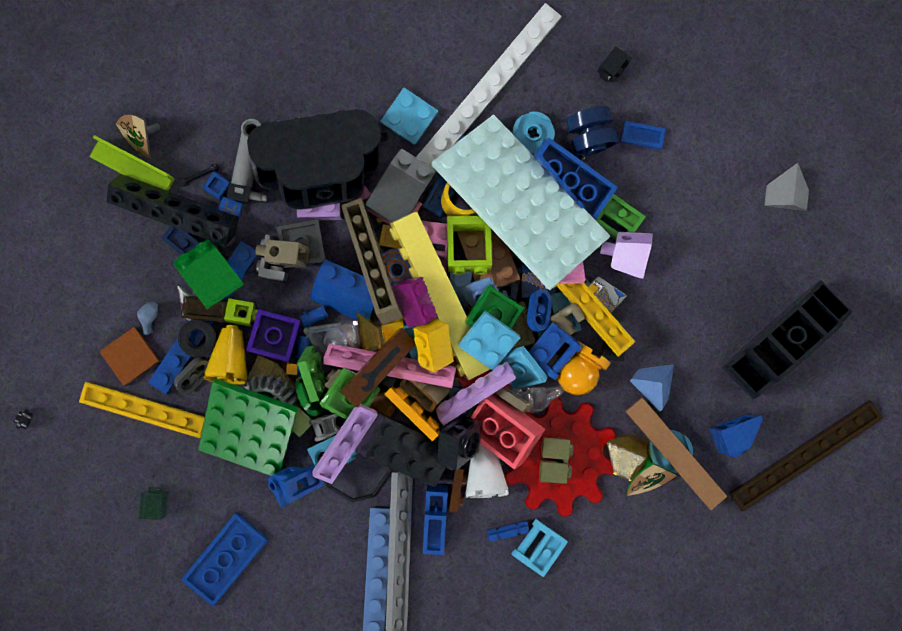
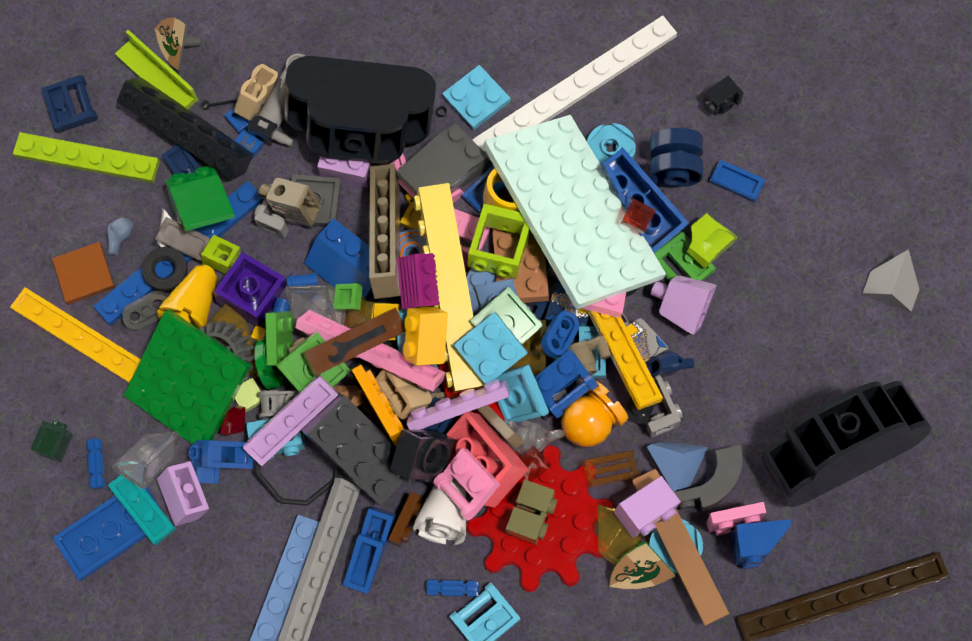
camera: 25 degrees right, 15 degrees down
none -> lime plate [13,132,160,183]
none -> dark blue plate [41,75,98,133]
none -> blue axle [86,439,105,489]
none -> teal tile [107,469,176,546]
none -> clear slope [111,432,179,490]
none -> lavender brick [157,461,209,526]
none -> dark red tile [220,405,246,435]
none -> tan brick [234,64,278,120]
none -> bright green plate [333,283,363,312]
none -> bright pink plate [433,448,500,520]
none -> clear red plate [519,445,551,482]
none -> clear orange tile [582,450,640,488]
none -> lavender brick [614,476,681,538]
none -> clear red plate [621,199,656,234]
none -> dark blue piece [646,351,694,377]
none -> light grey bracket [647,375,683,438]
none -> dark grey arch [674,445,743,512]
none -> lime slope [687,213,738,268]
none -> bright pink plate [706,502,766,535]

